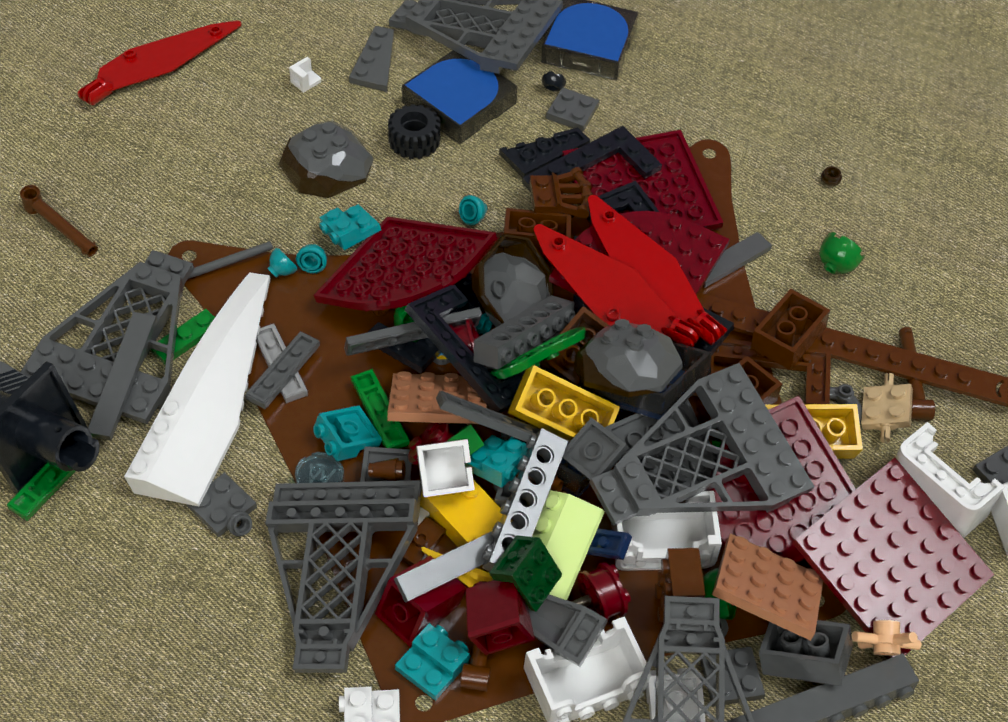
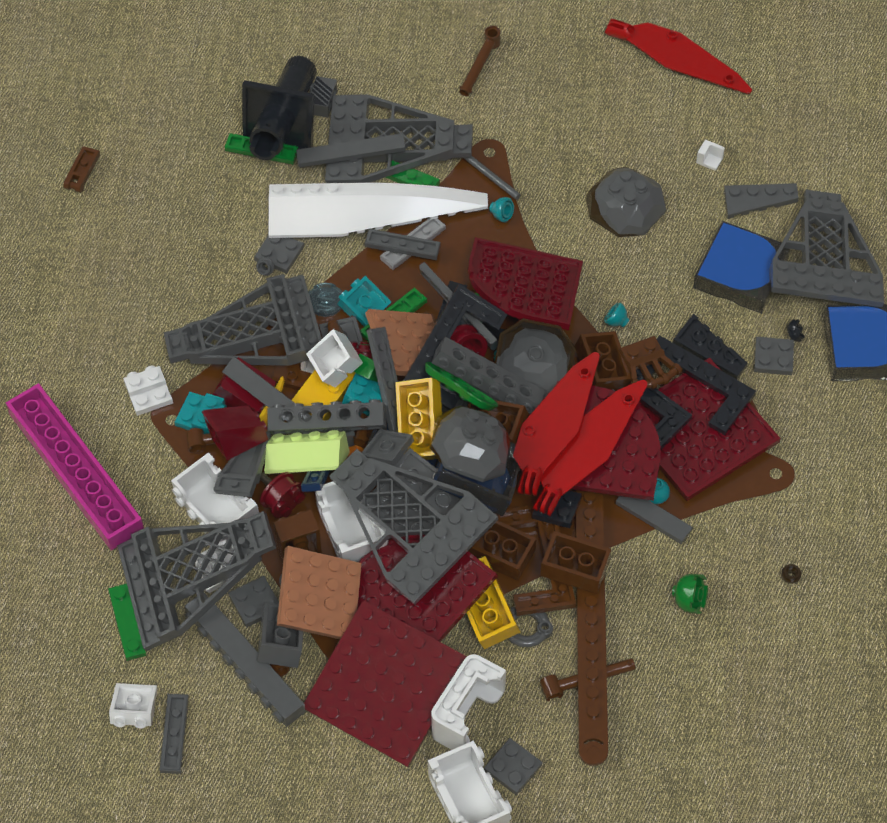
camera: 75 degrees right, 5 degrees up
teal brick [296,244,327,274] -> none
teal plate [319,204,381,250] -> none
black tyre [388,104,440,159] -> none
dark green bracket [489,535,562,612] -> none
light nougat bar [852,620,922,656] -> none
tan plate [861,373,913,443] -> none

